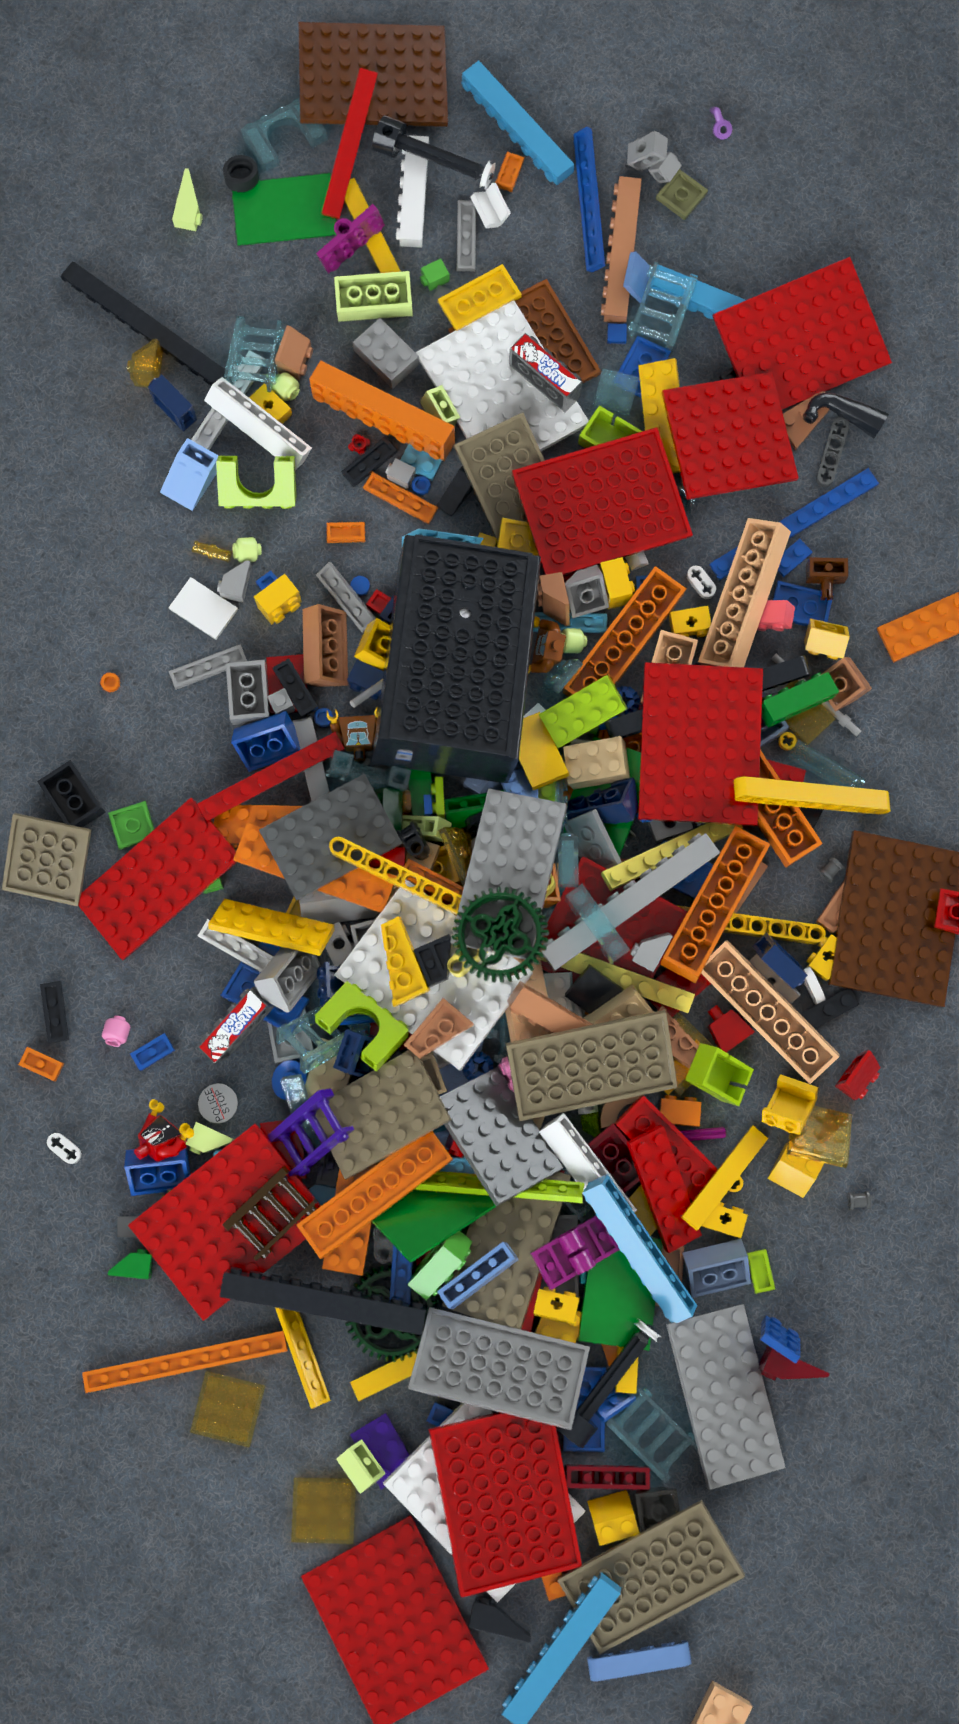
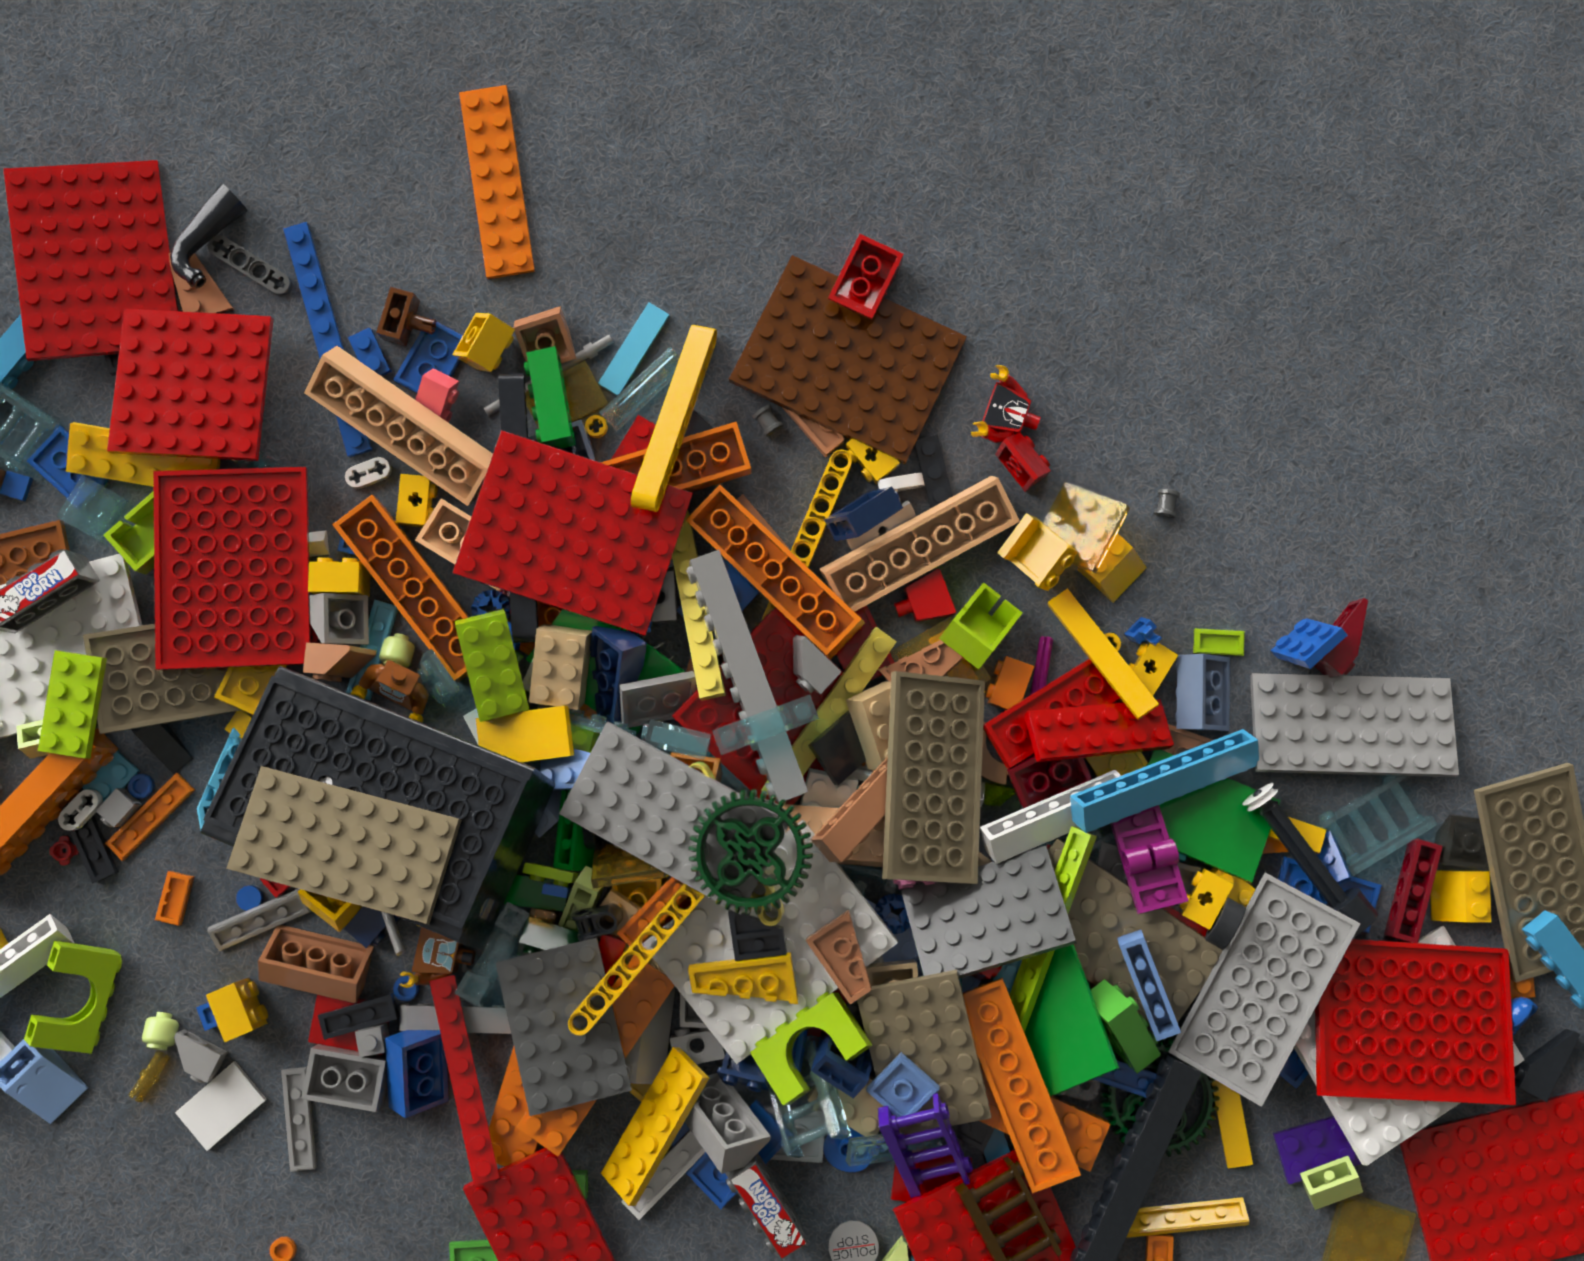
camera: 70 degrees left, 5 degrees up
none -> lime plate [38,650,107,759]
none -> white beam [58,790,103,831]
none -> dark tan plate [226,766,462,925]
none -> medium azure tile [598,302,670,397]
none -> medium blue tile [866,1052,940,1117]
none -> torso [971,365,1041,443]
none -> blue plate [1124,617,1162,646]
none -> black tyre [1205,897,1246,950]
none -> blue hair [1511,997,1538,1035]

